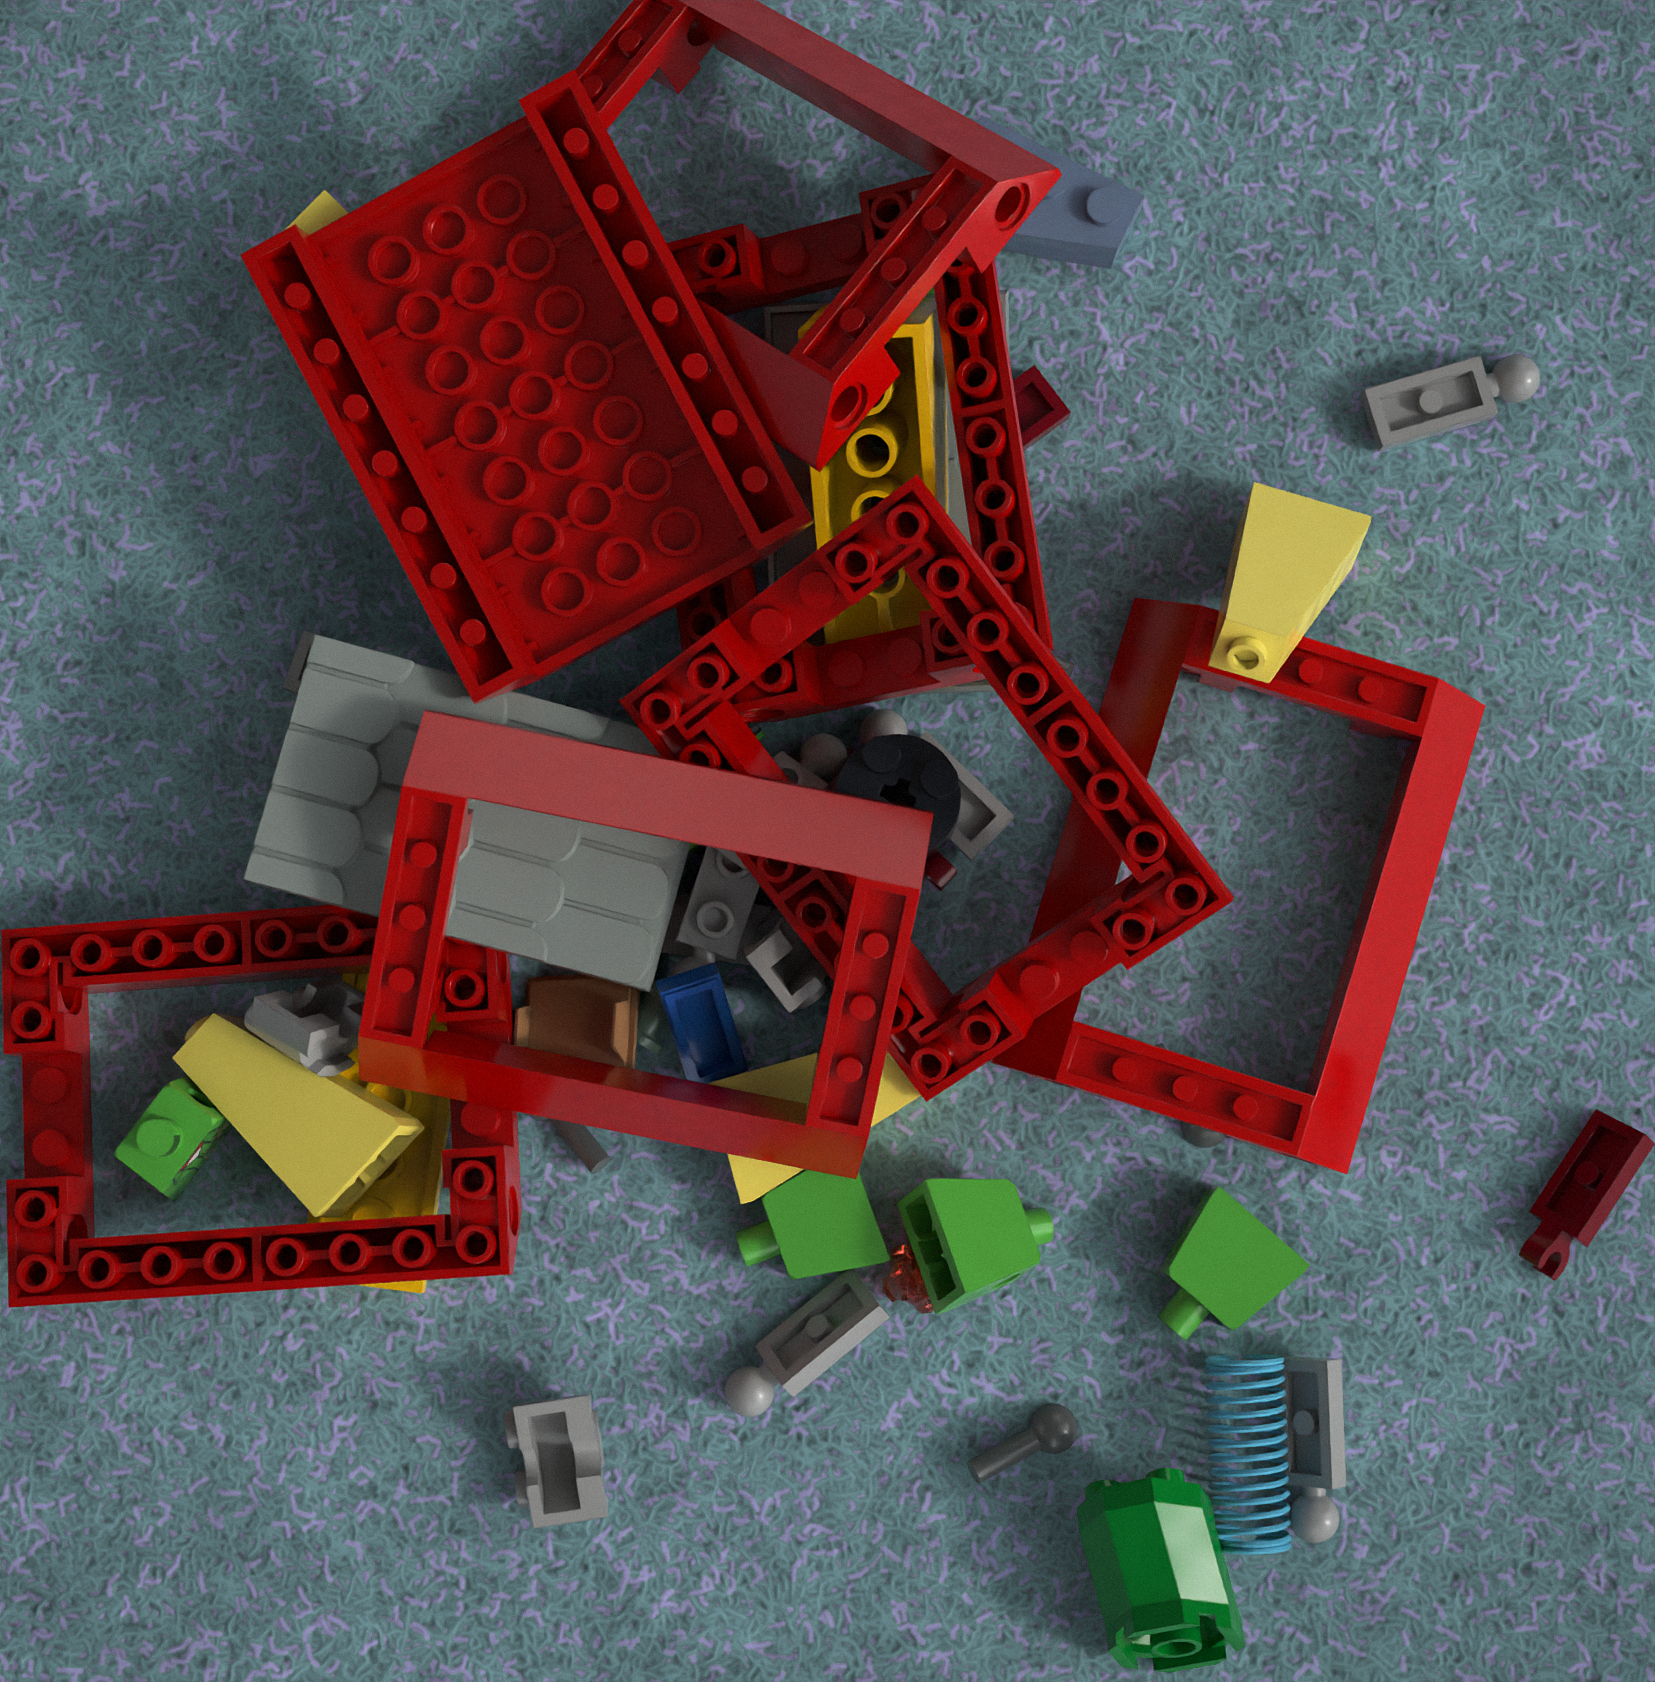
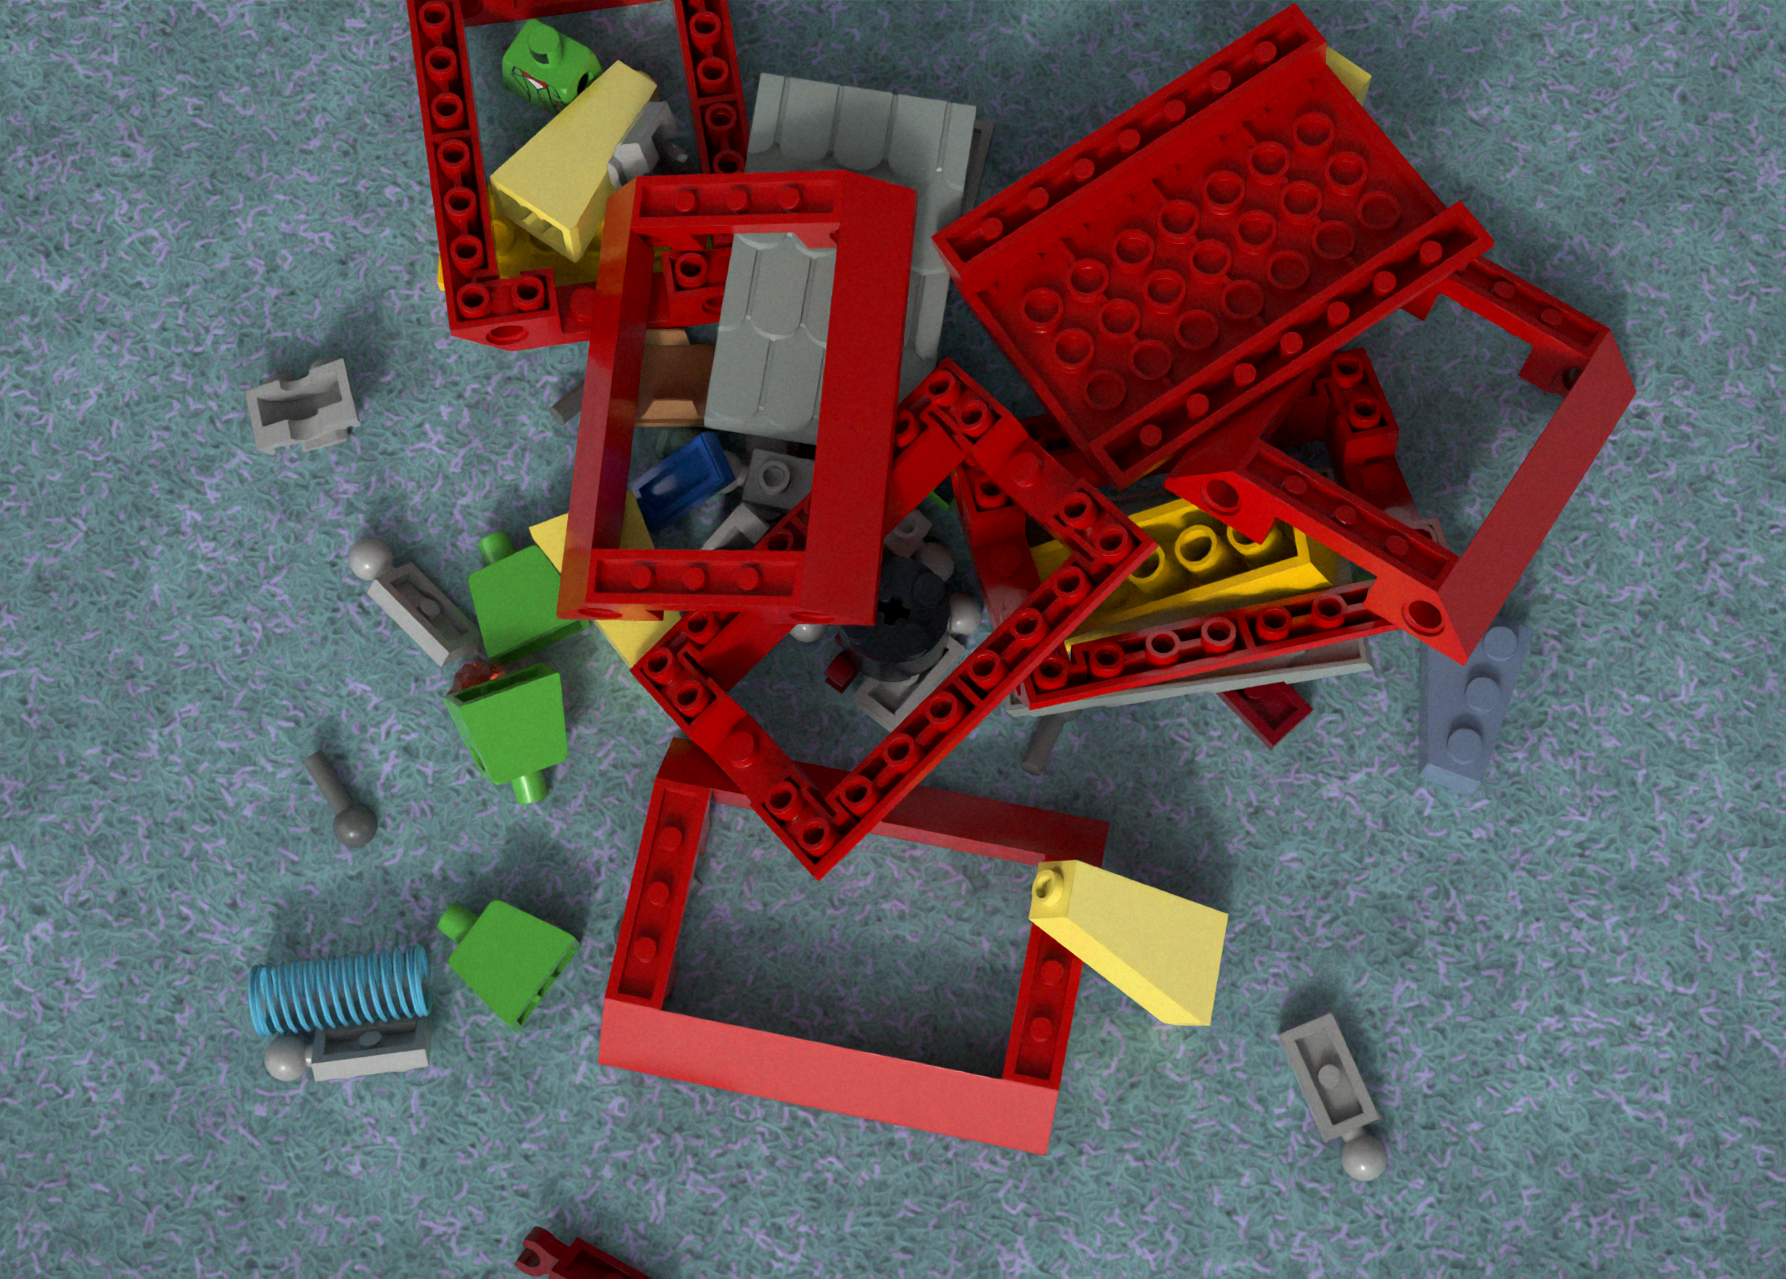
camera: 85 degrees right, 10 degrees down
green brick [1077,1468,1245,1673] -> none

